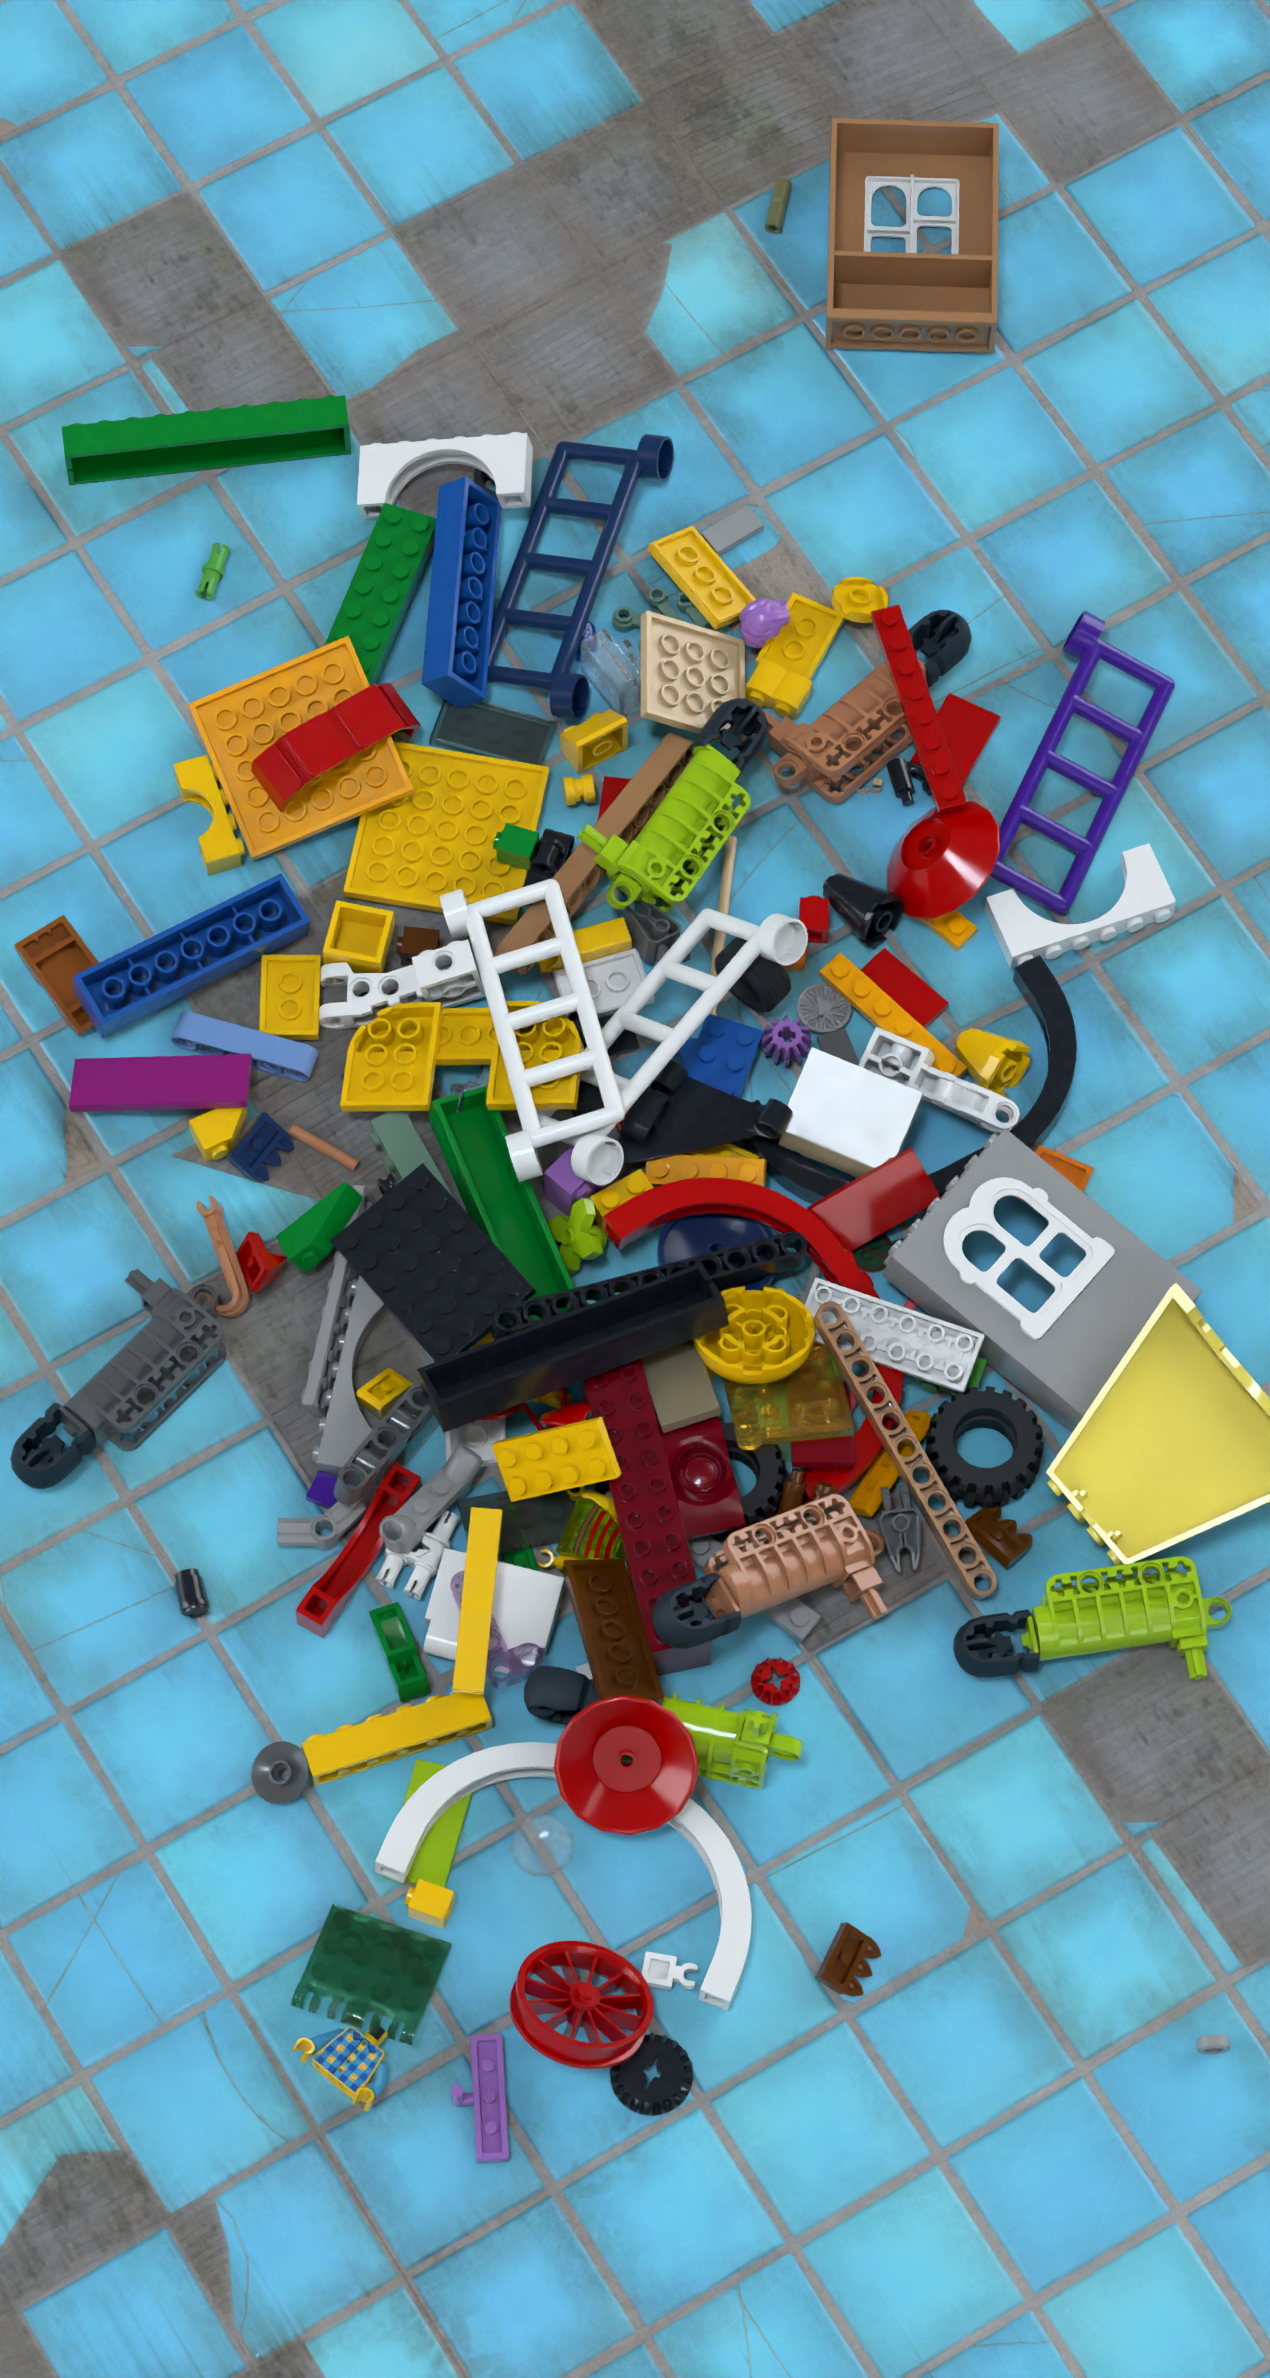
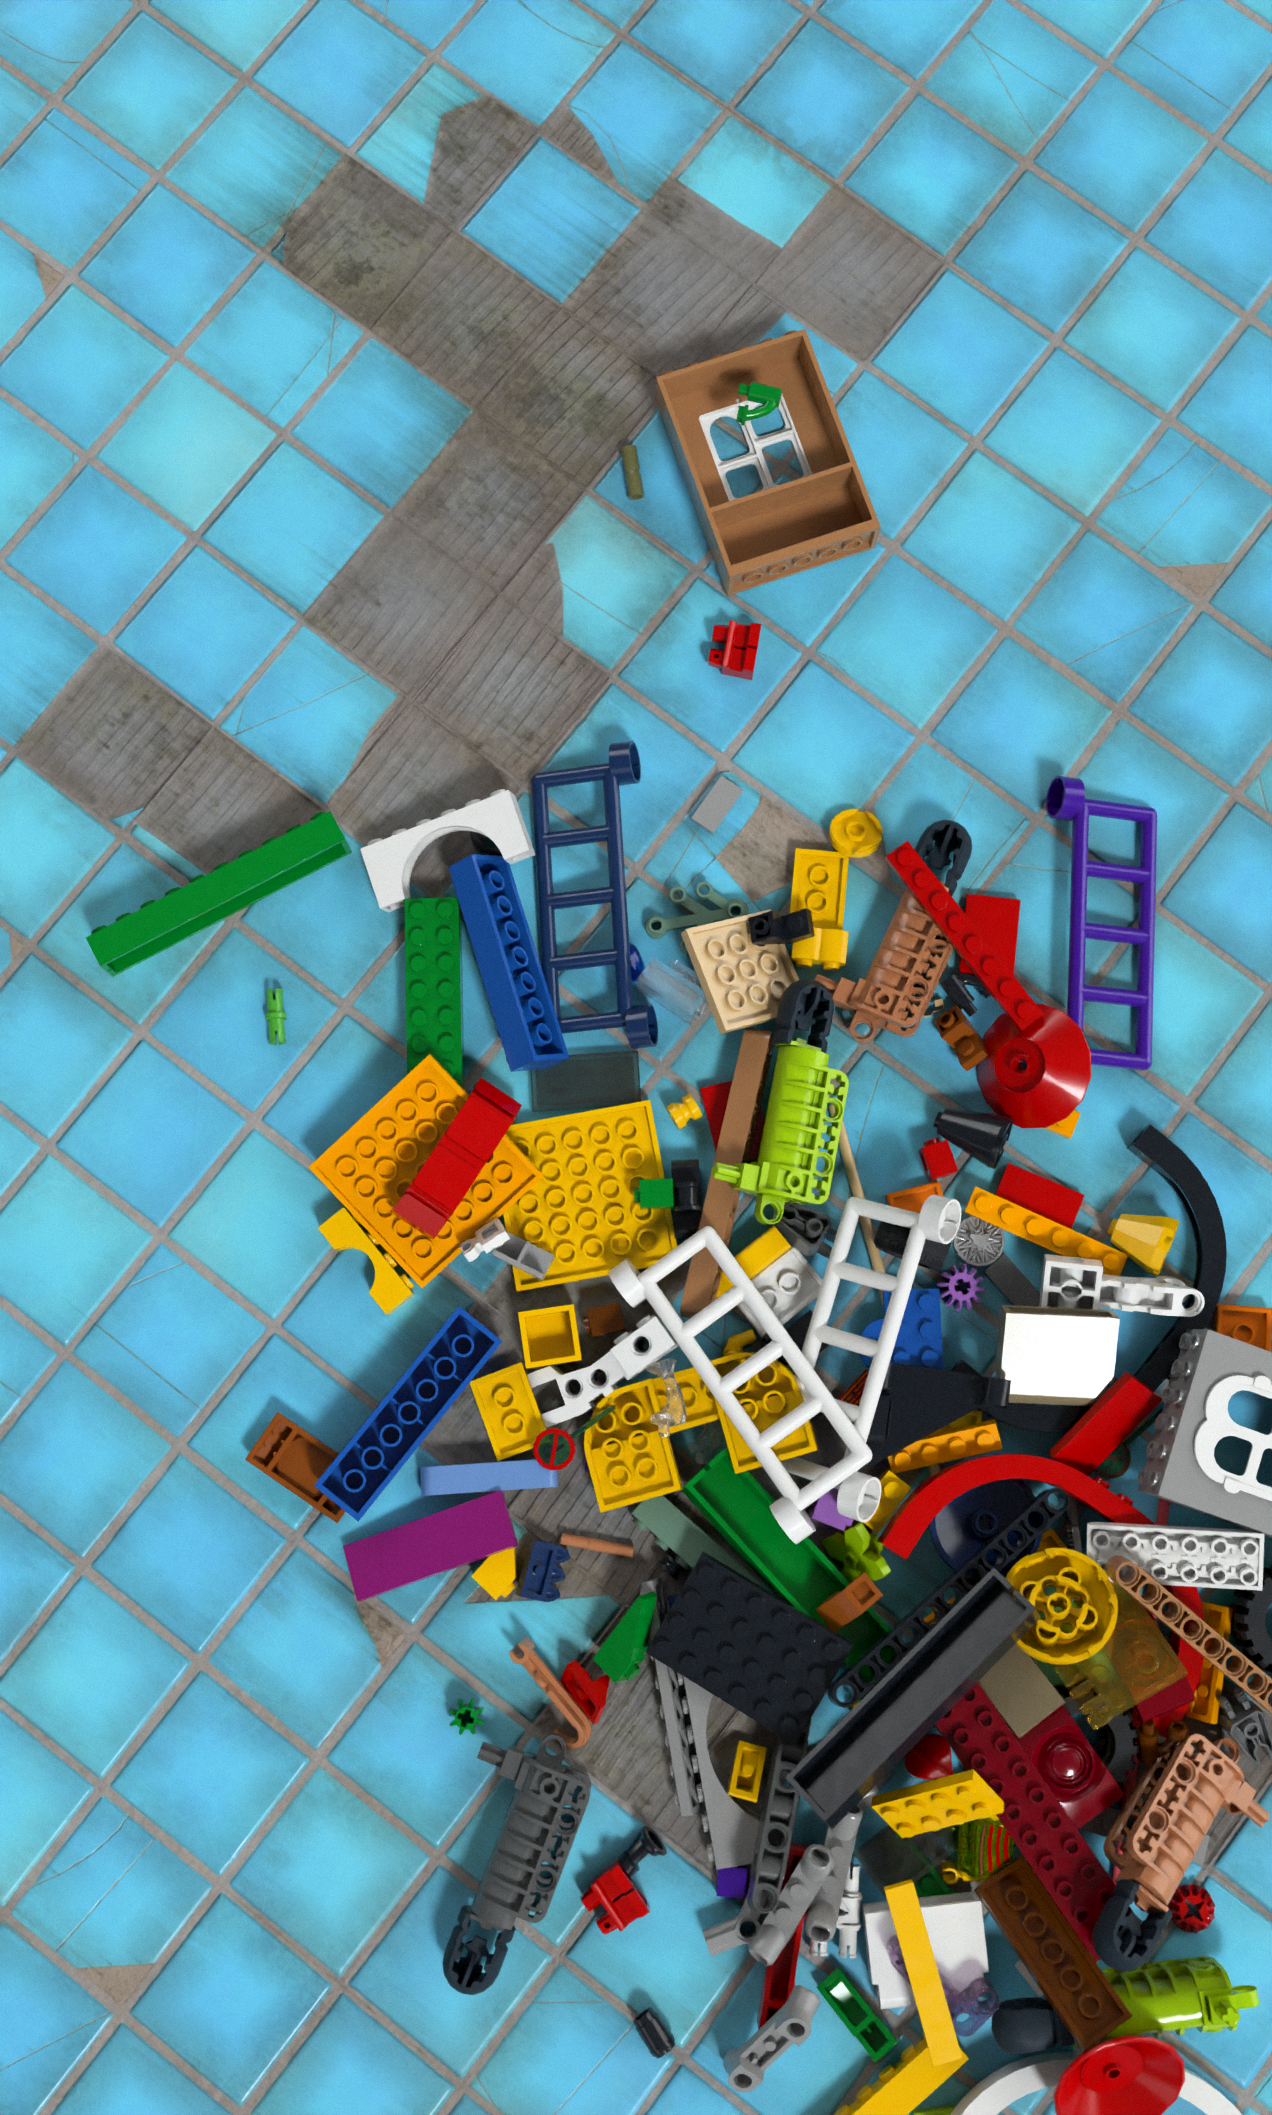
camera: 20 degrees left, 15 degrees up
yellow slope [560,709,628,775] -> none
yellow tile [647,525,756,630] -> none
medium lavender hair [739,598,790,648] -> none
white arch [984,843,1176,970] -> none
none -> green gear [449,1698,484,1735]
none -> white plate [459,1217,510,1262]
none -> light grey panel [491,1232,555,1281]
none -> piece [533,1405,616,1470]
none -> red hips [580,1859,650,1935]
none -> black piece [618,1826,667,1876]
none -> clear animal [645,1358,687,1437]
none -> red hips [708,620,761,680]
none -> light grey plate [723,1985,820,2092]
none -> green plant [736,382,783,426]
none -> black slope [748,908,815,945]
none -> light grey plate [748,1844,835,1966]
none -> dark orange slope [814,1572,883,1631]
none -> dark orange slope [934,1004,989,1071]

